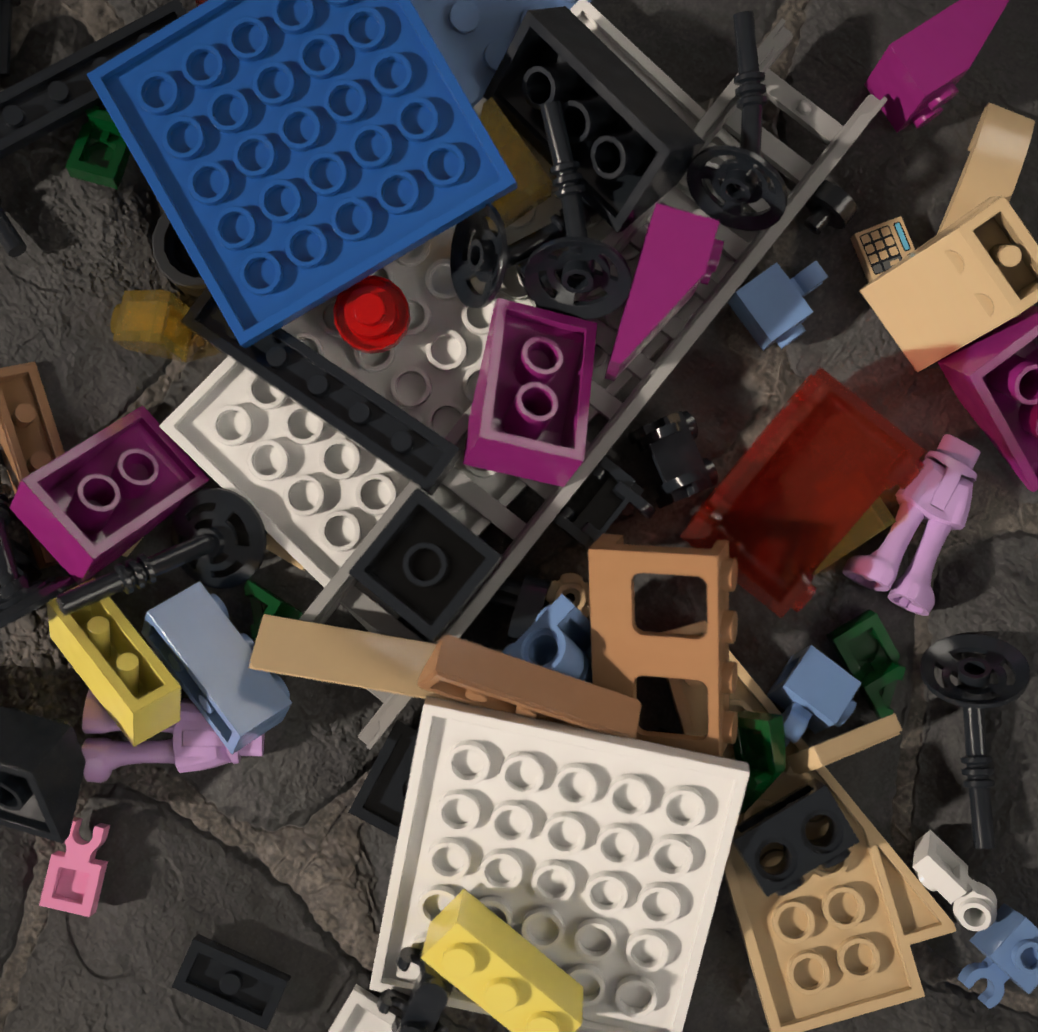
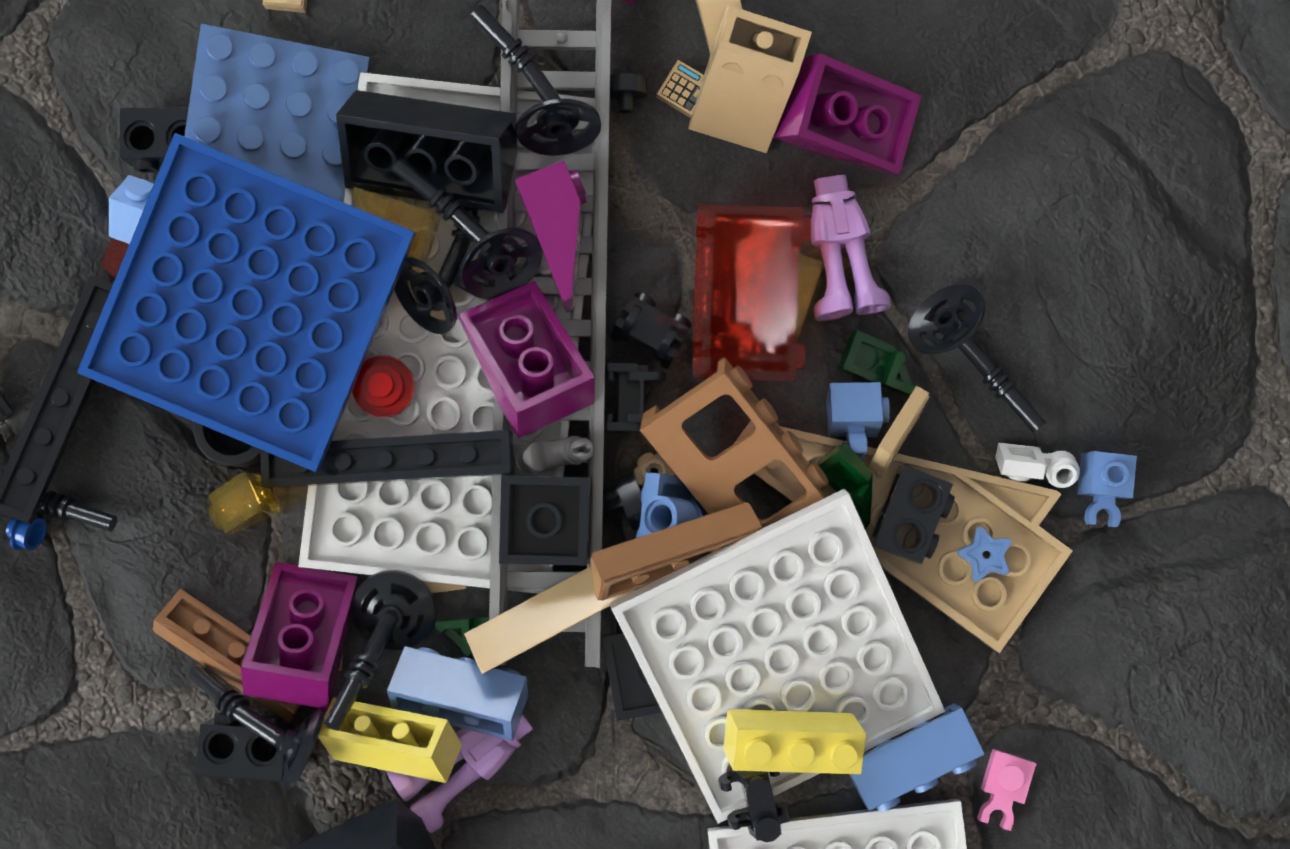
camera: 45 degrees left, 0 degrees up
dark green slope [65,105,131,189] -> none
medium blue brick [728,261,828,351] -> none
none -> light grey piece [515,436,594,473]
none -> medium blue plate [957,527,1011,582]

